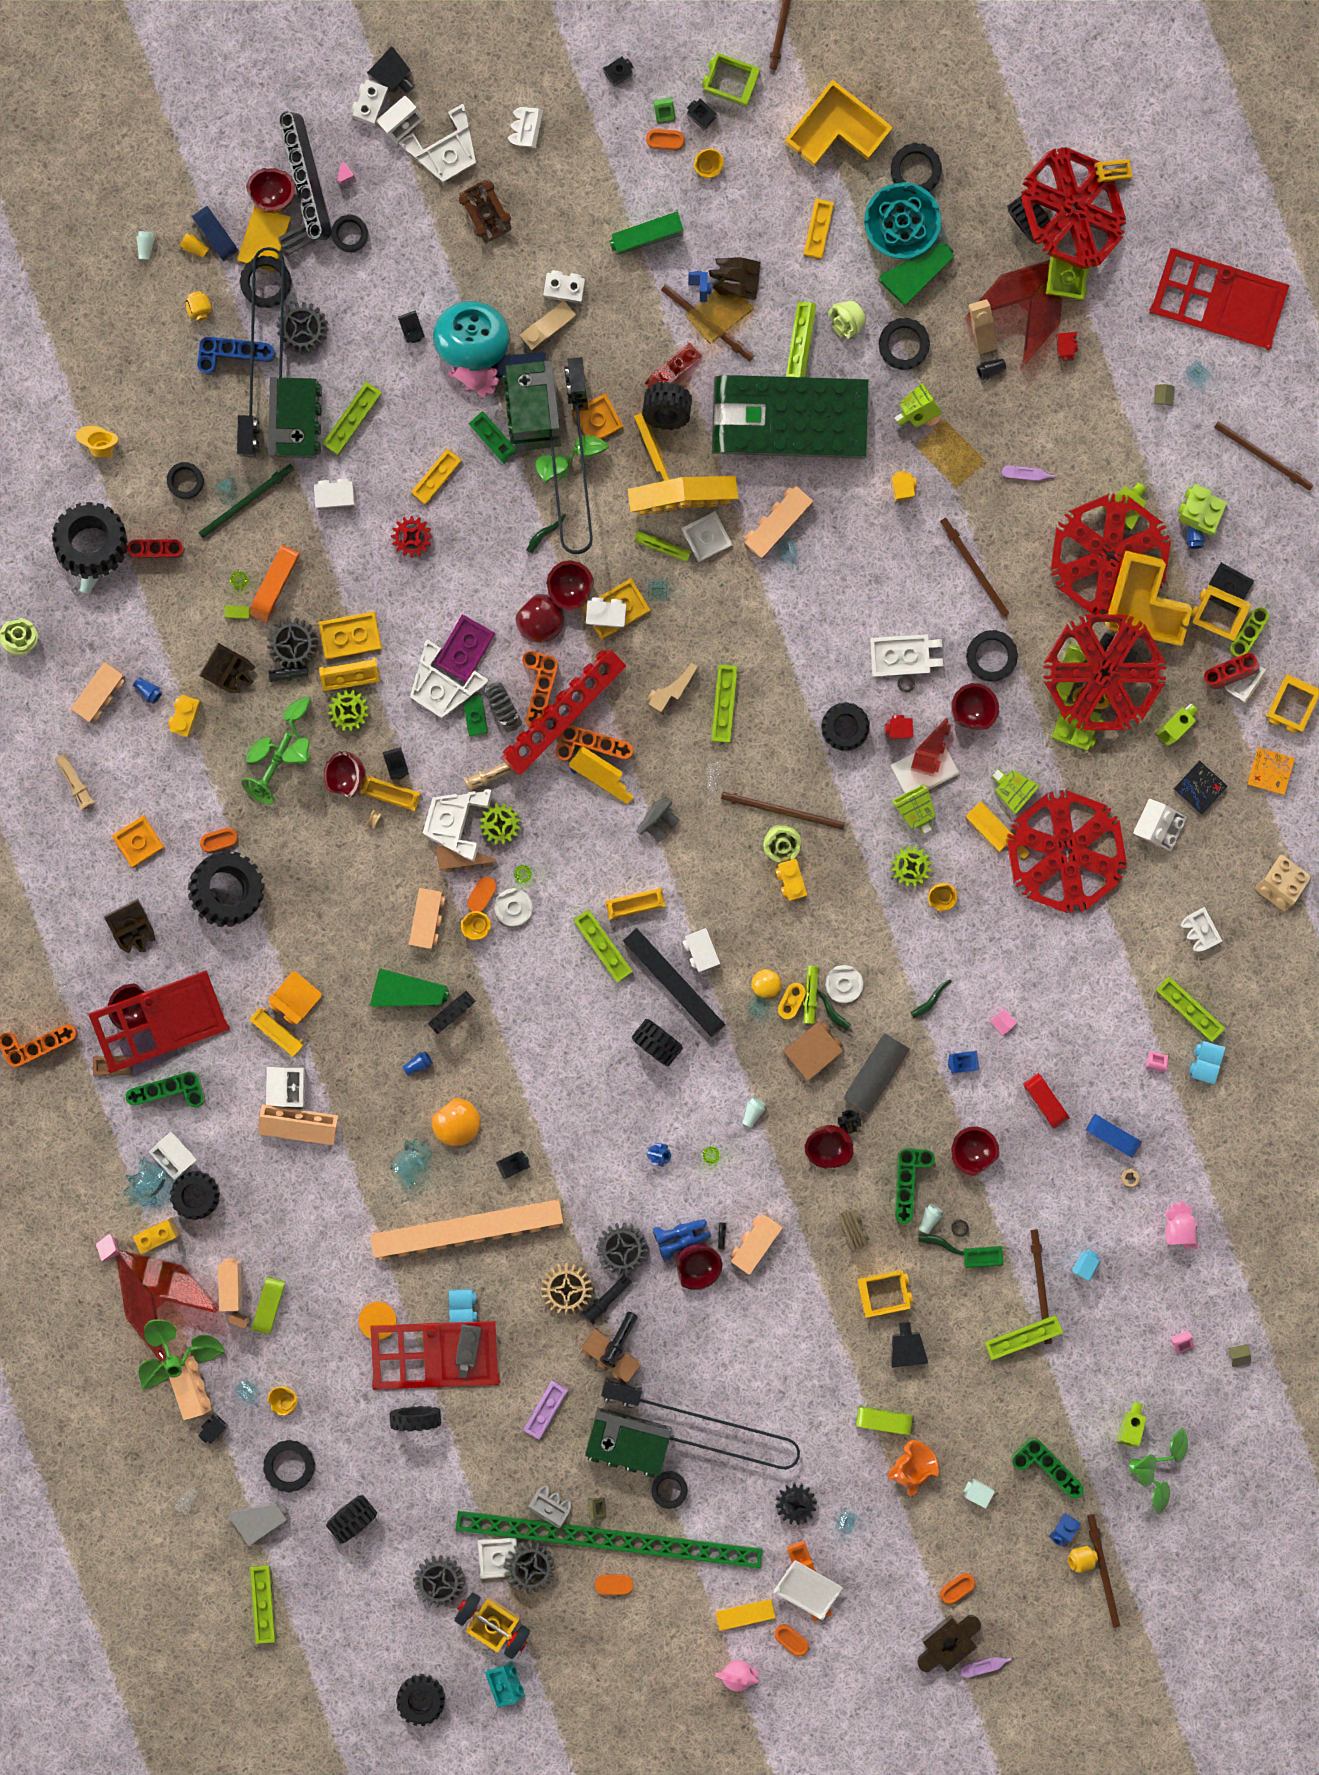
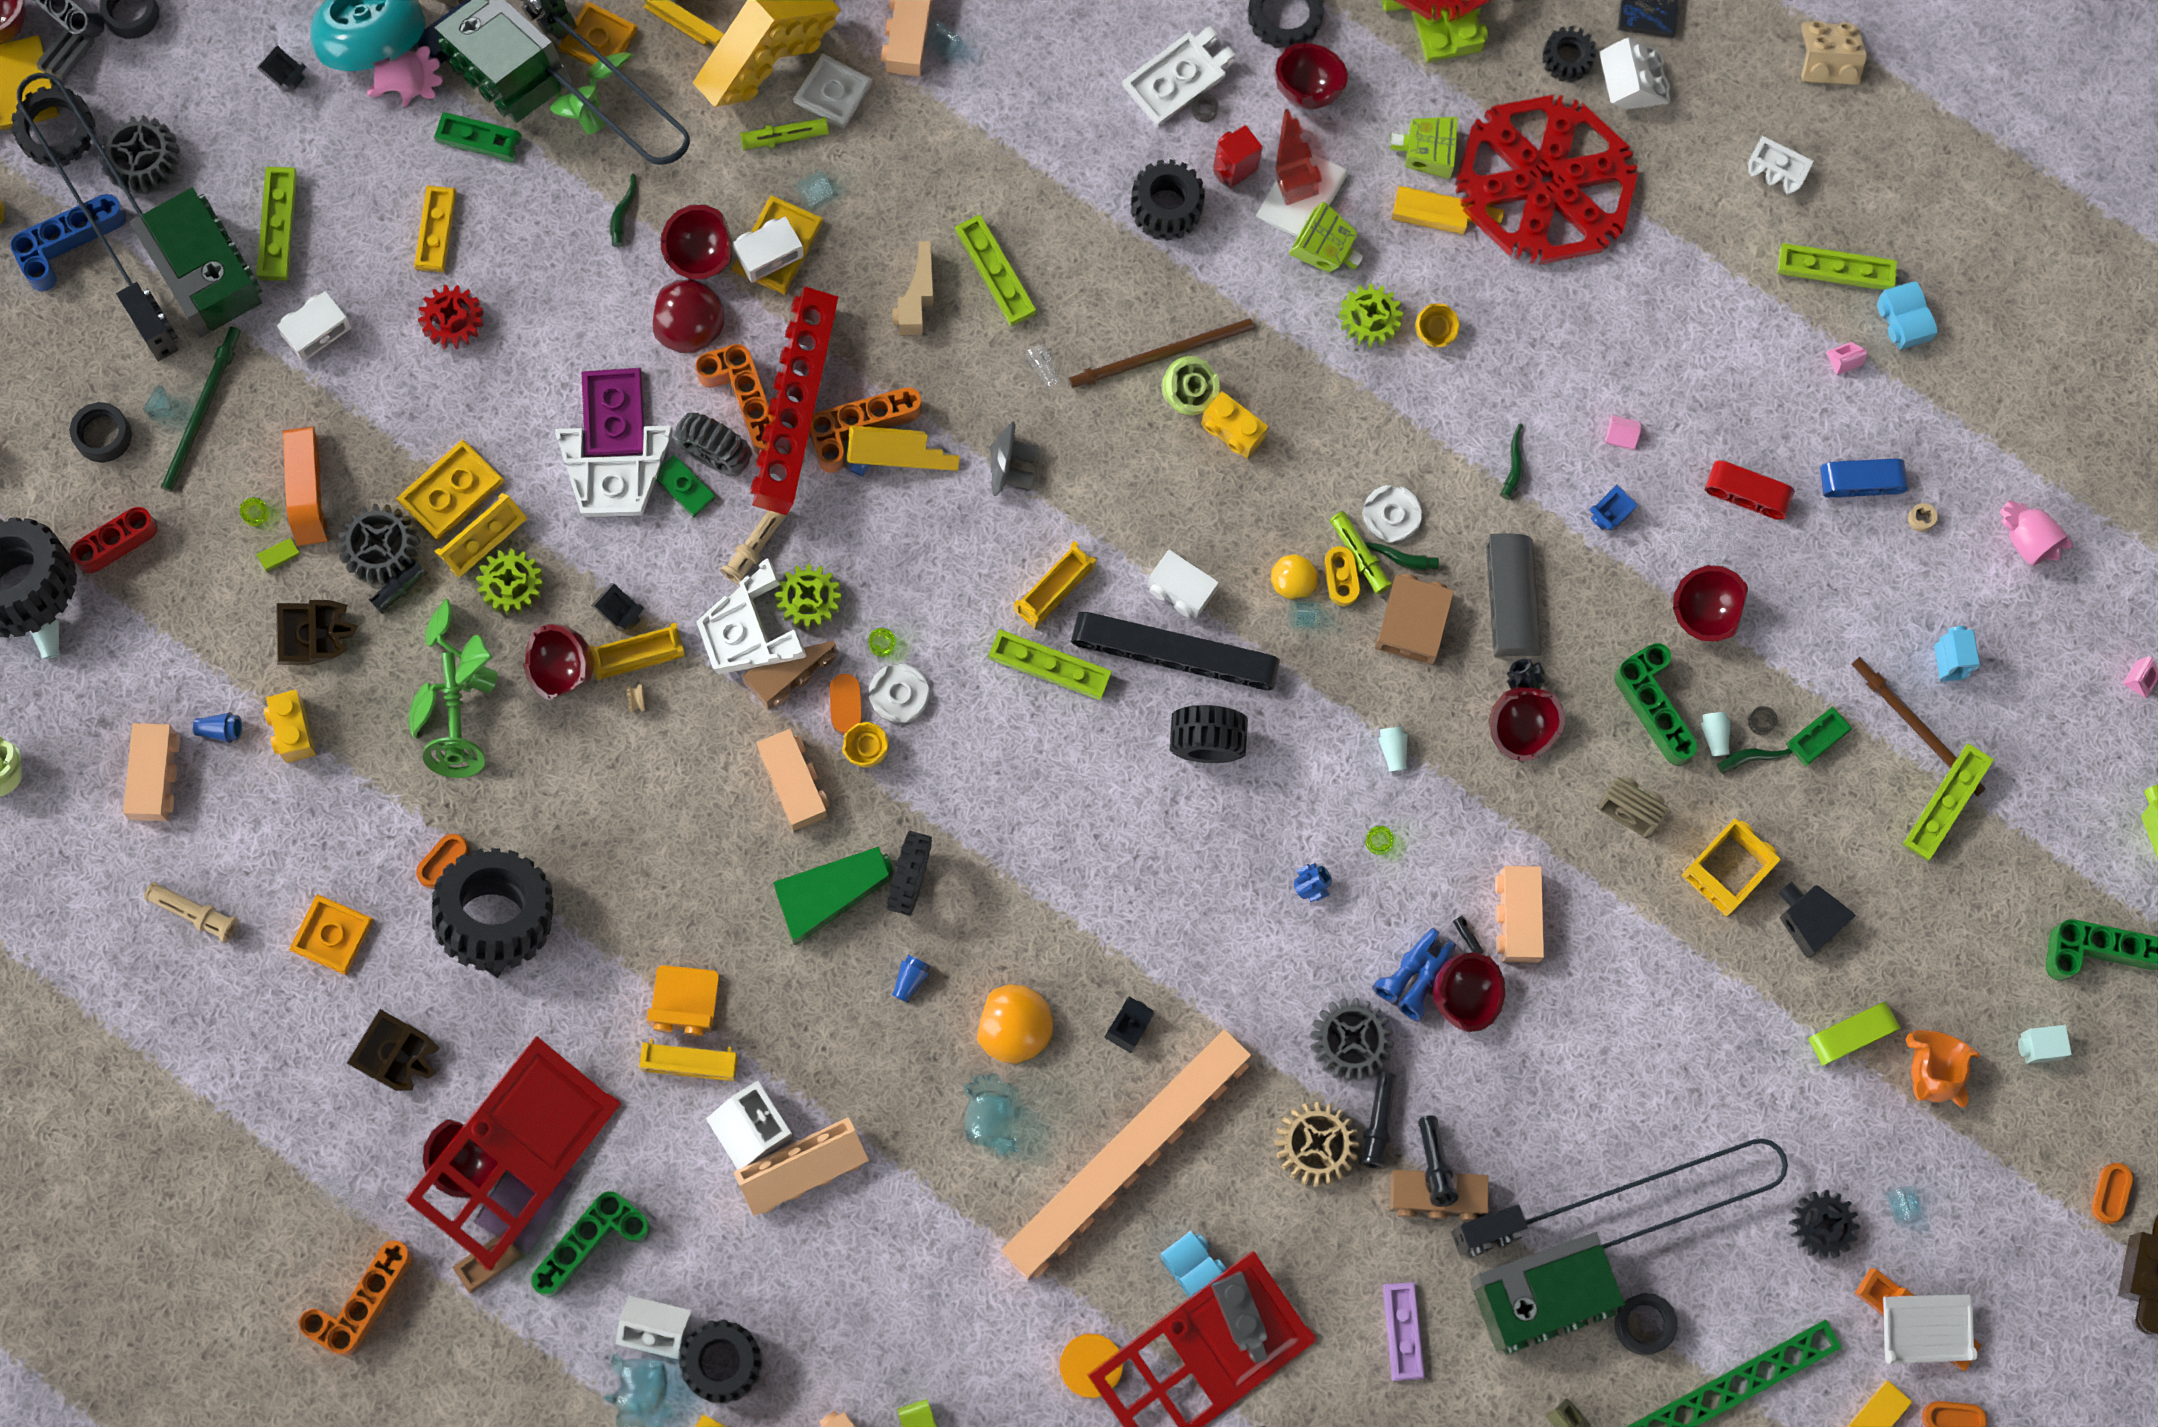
camera: 40 degrees left, 15 degrees down
none -> black tyre [1542,26,1597,82]

